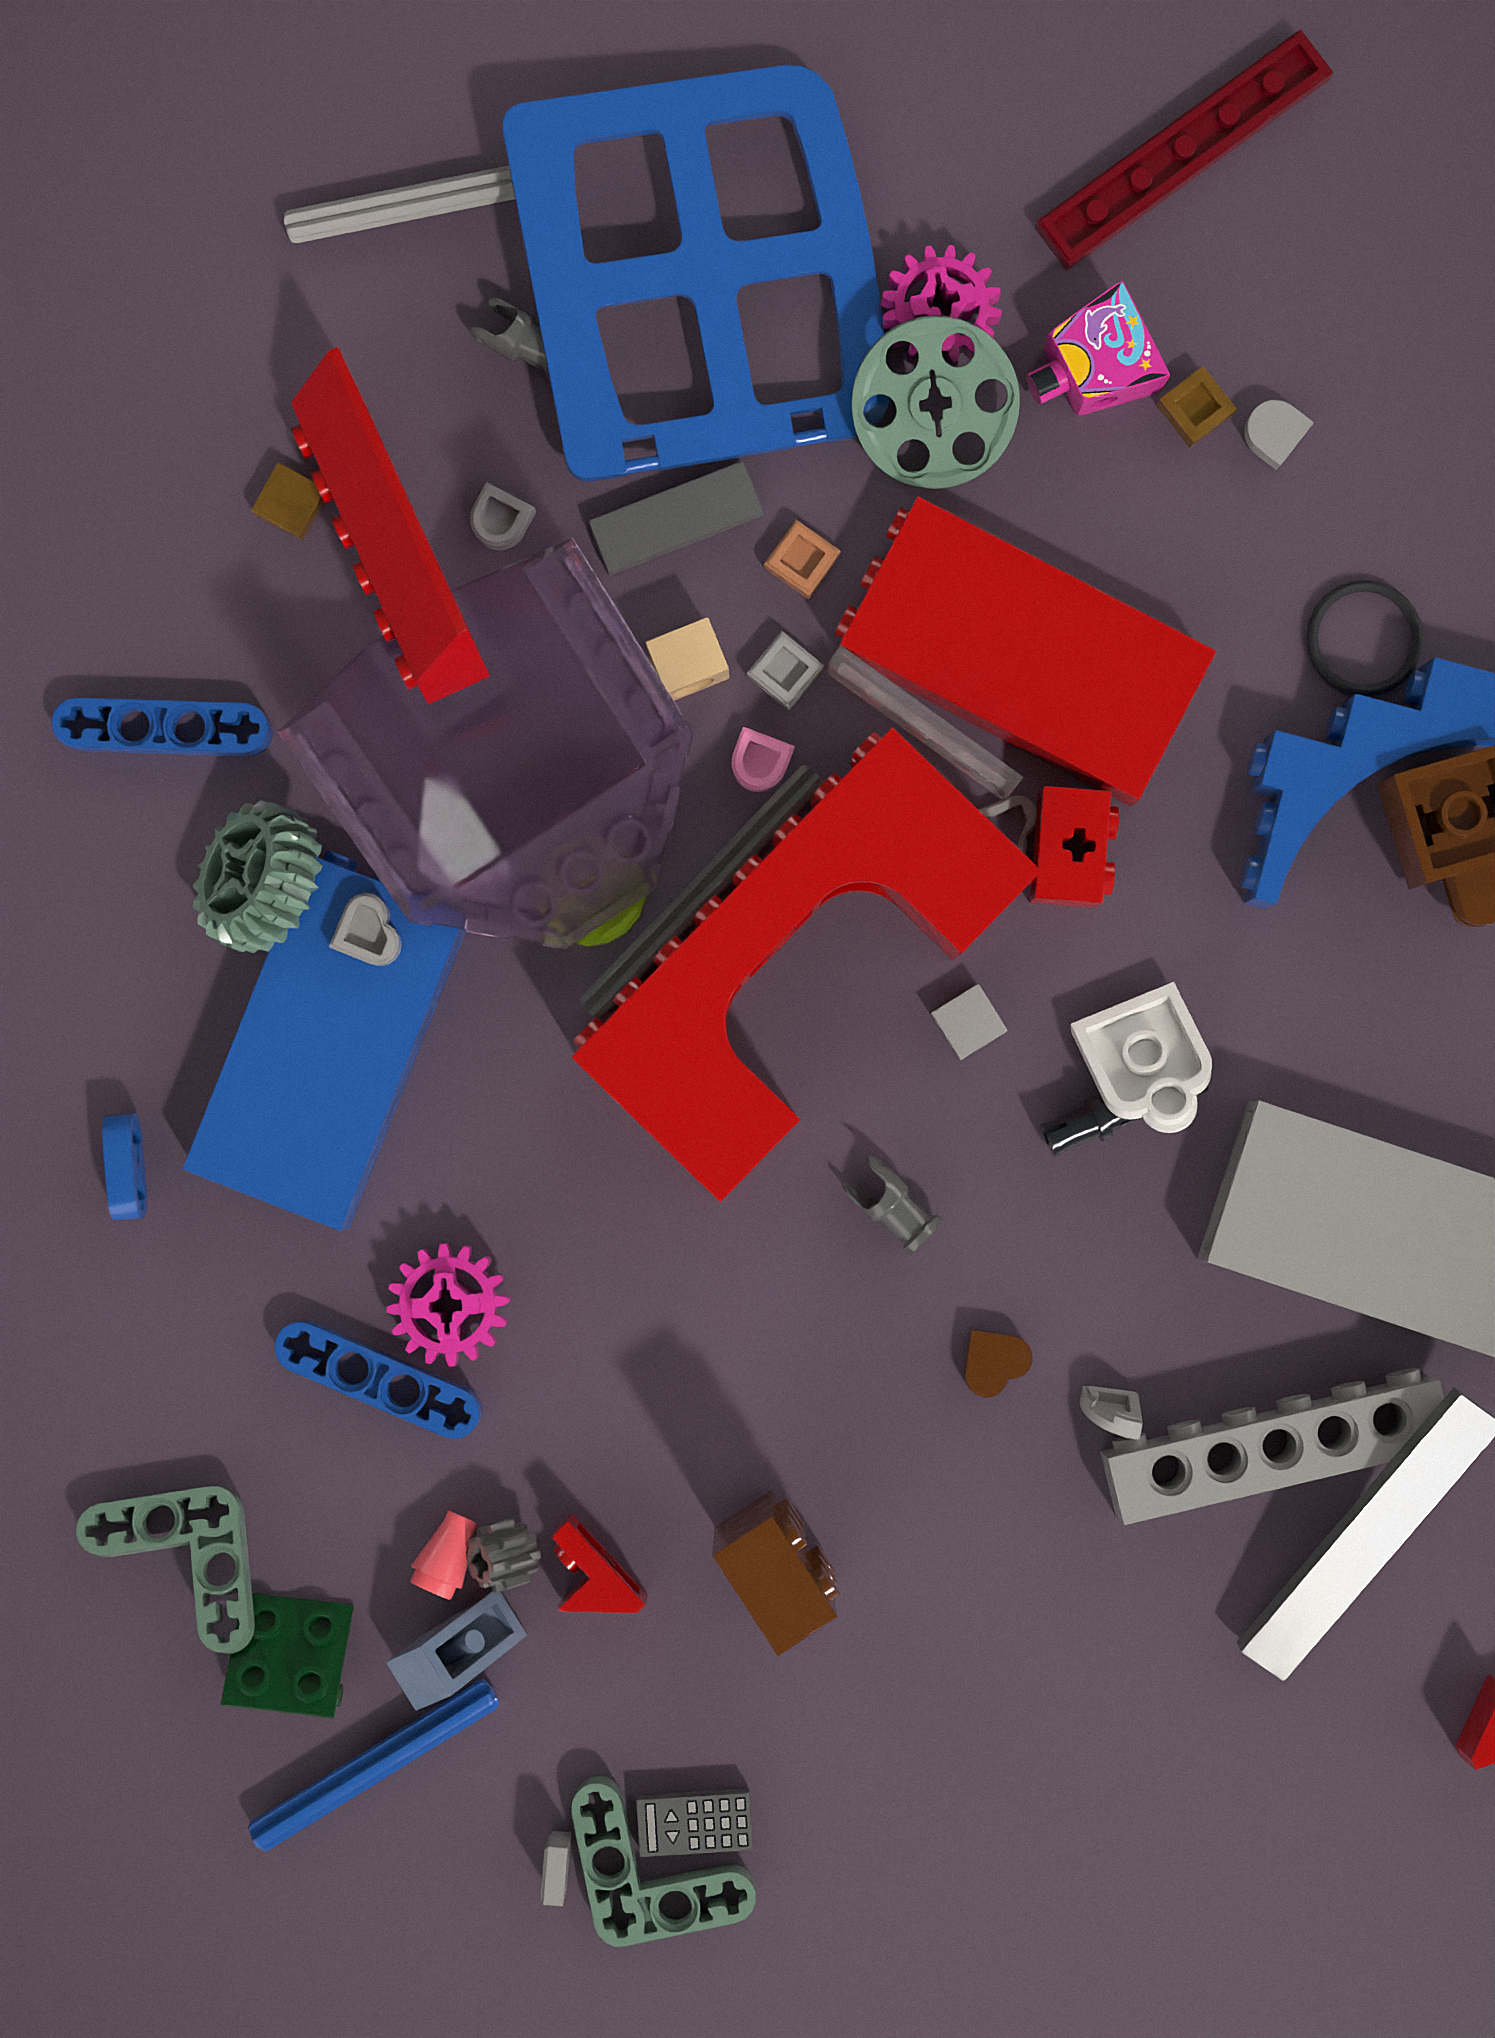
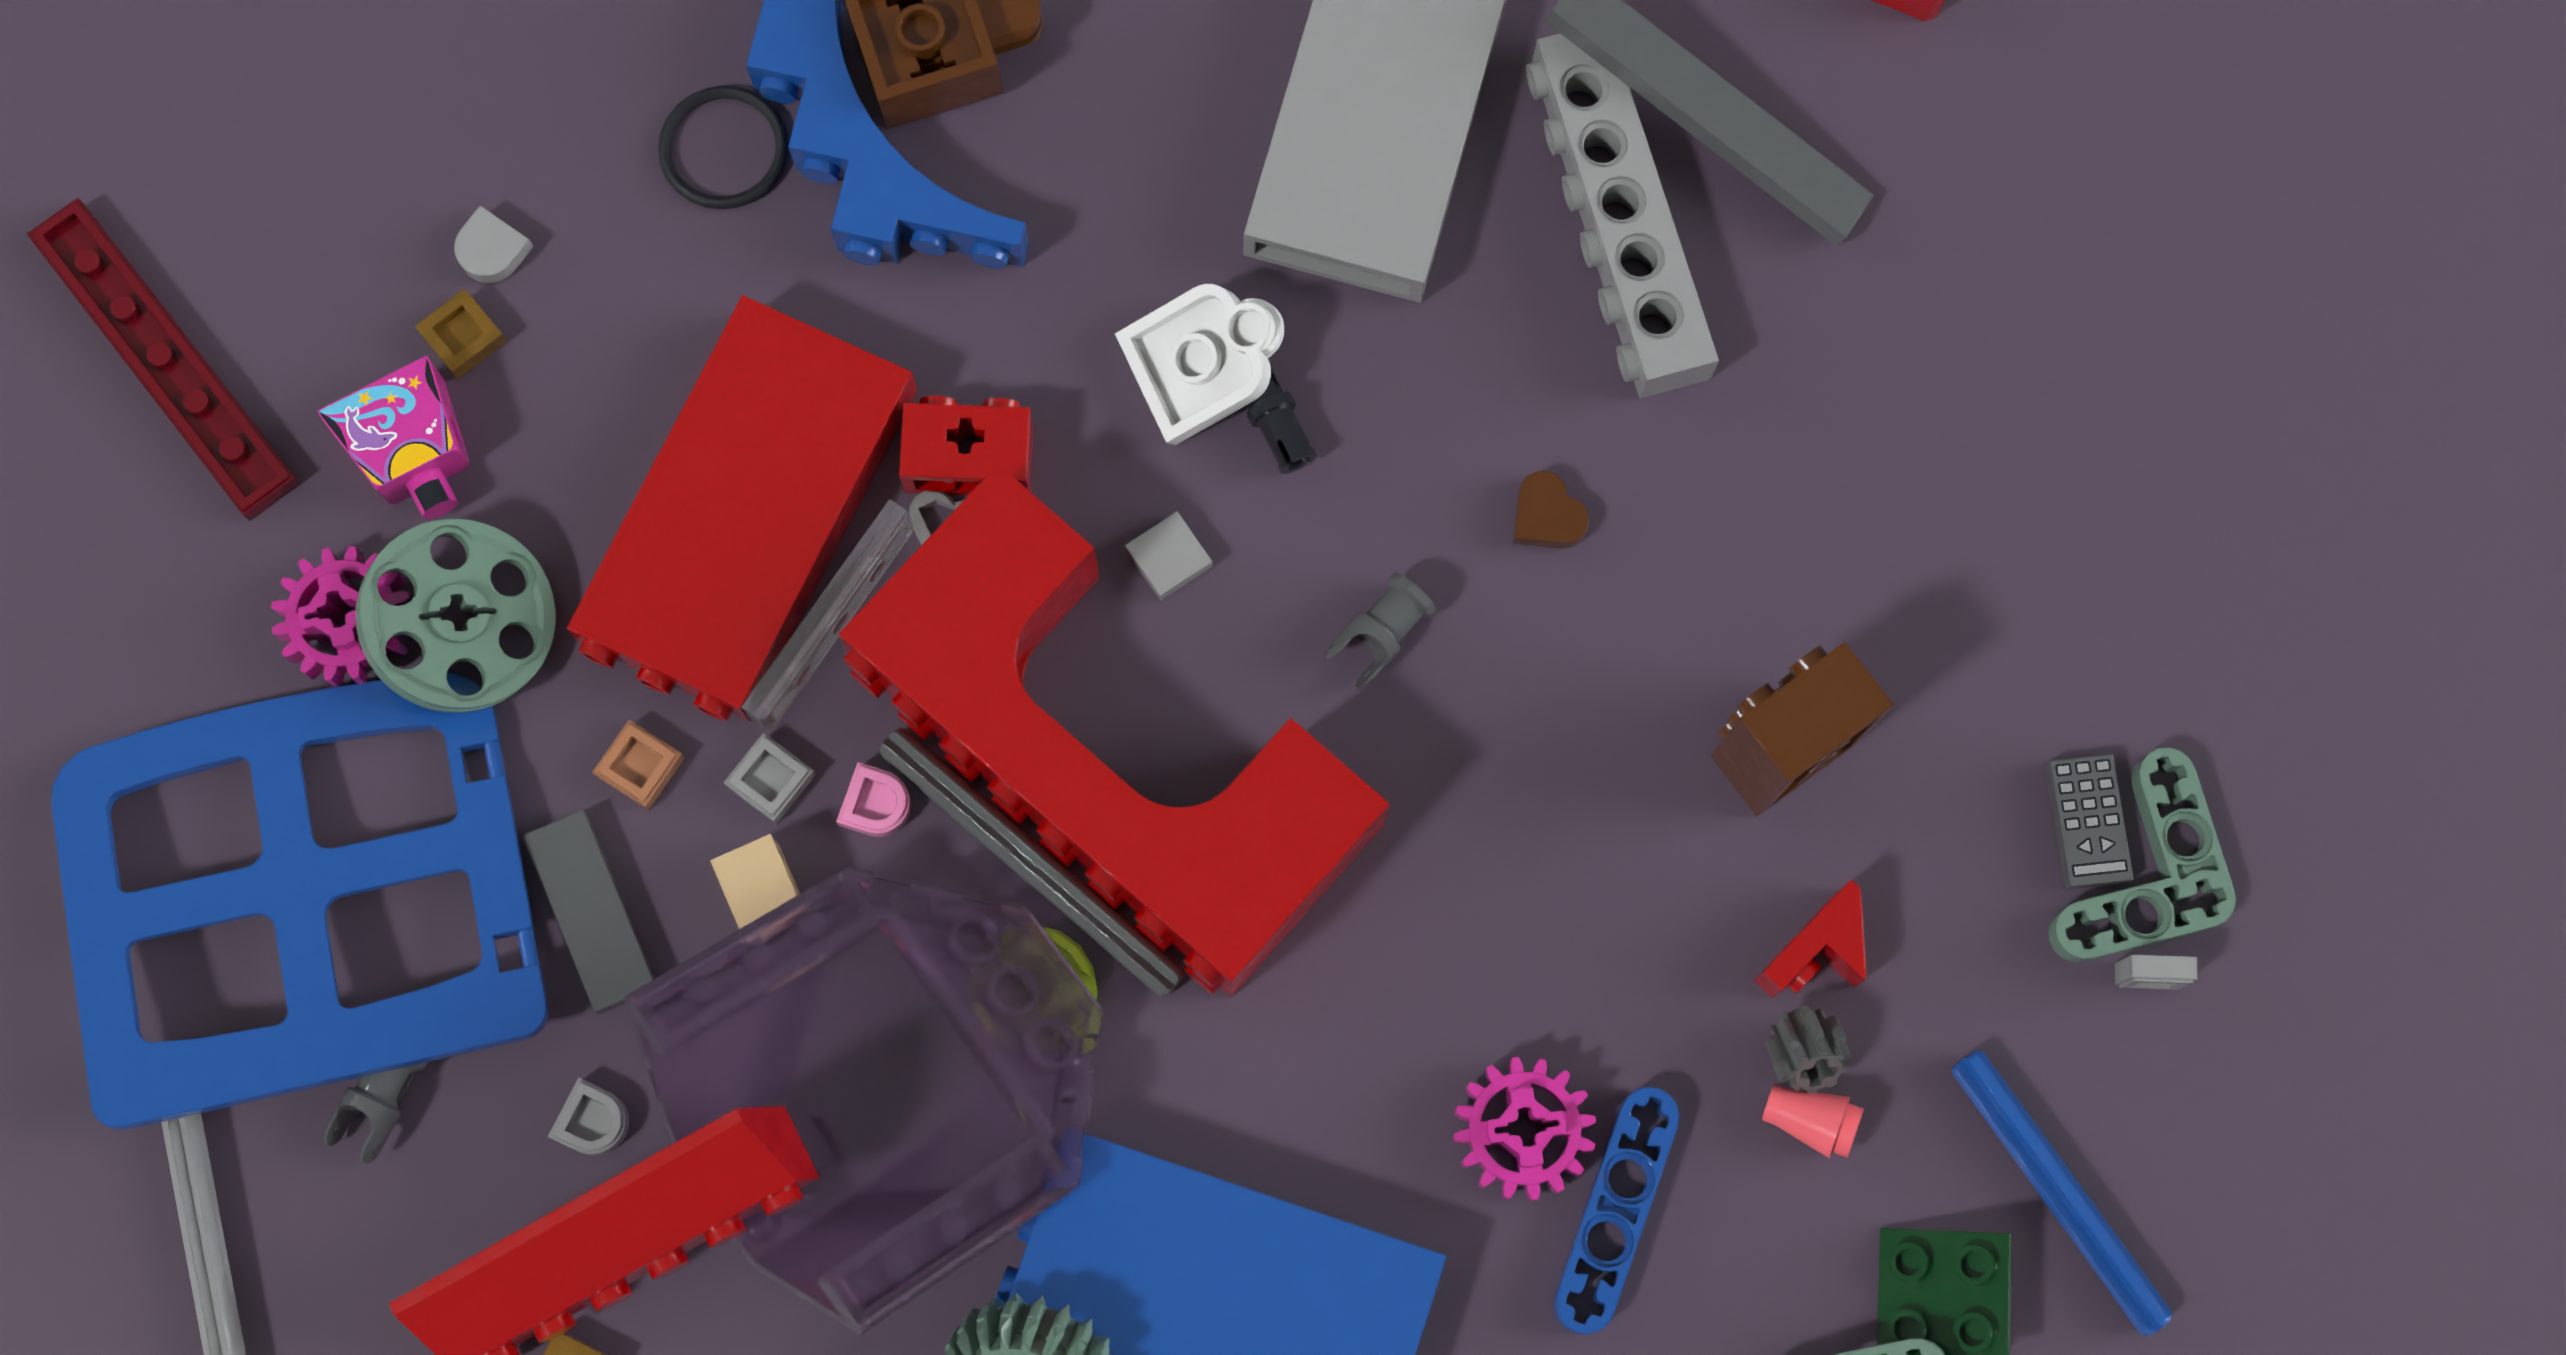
camera: 100 degrees left, 10 degrees down
light grey tile [329,893,402,966] -> none
sand blue slope [386,1590,527,1711] -> none
light grey tile [1079,1386,1143,1440] -> none

